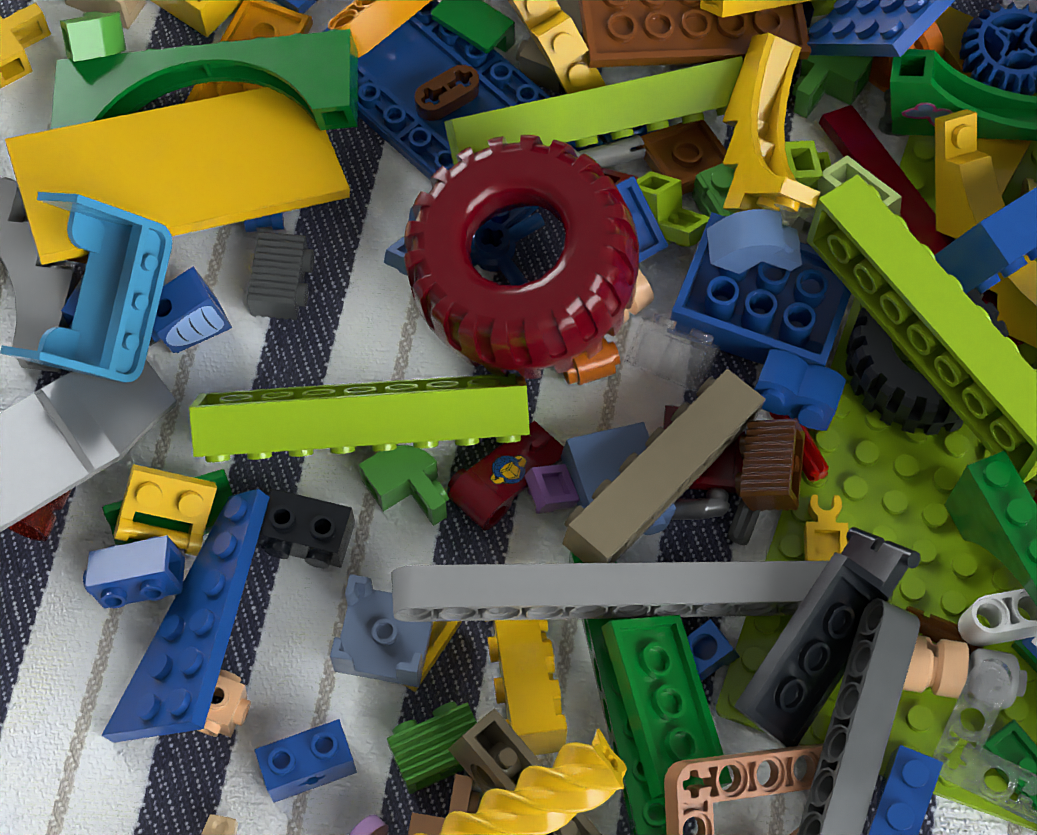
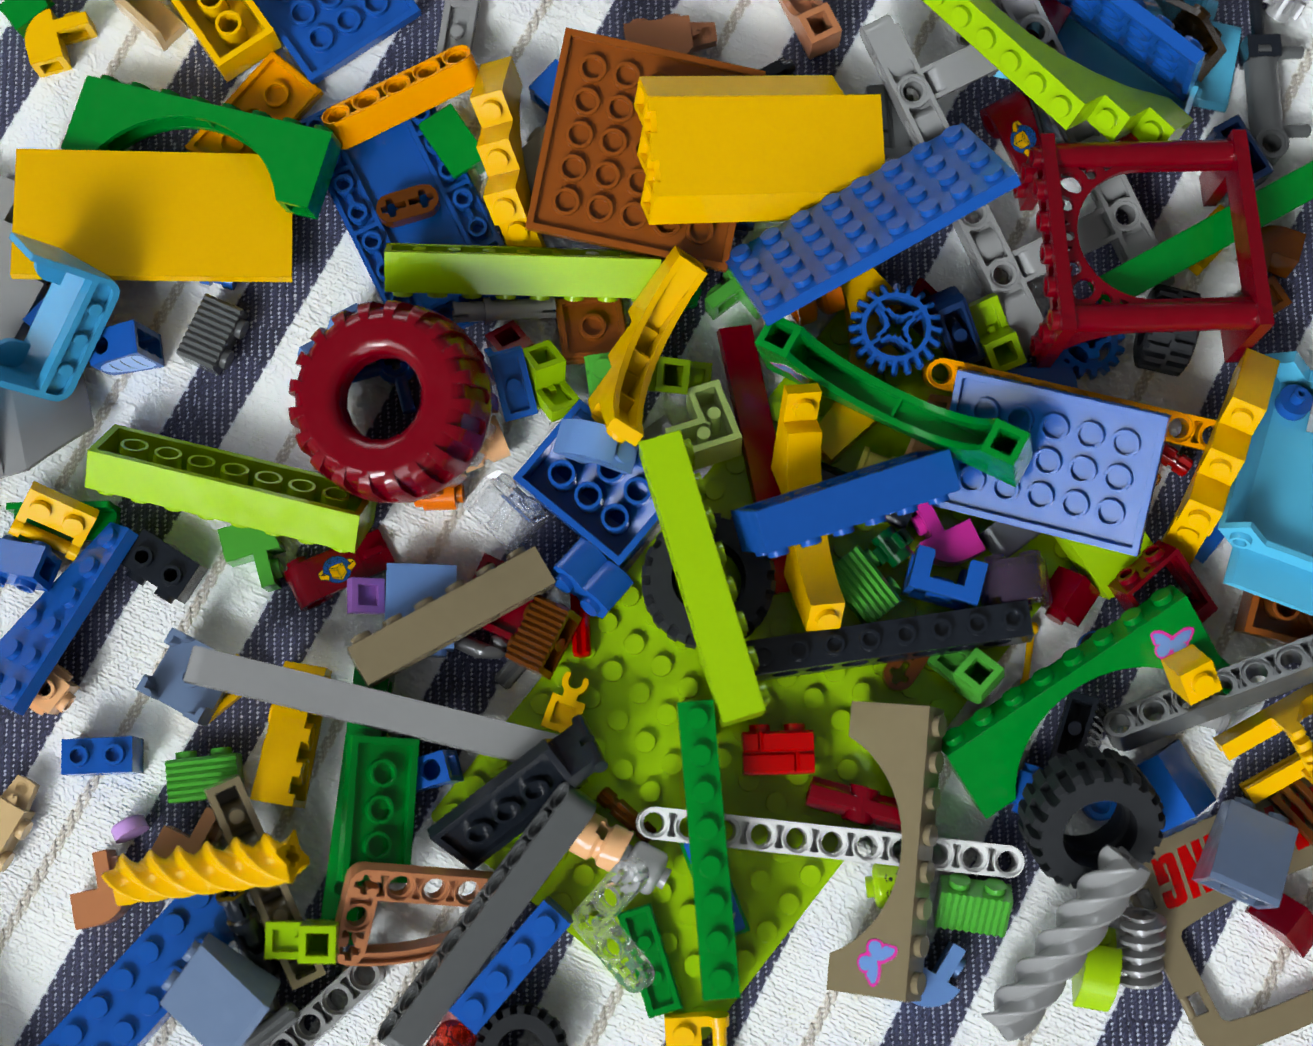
camera: 20 degrees right, 15 degrees up
bright green brick [60,11,127,62] -> none

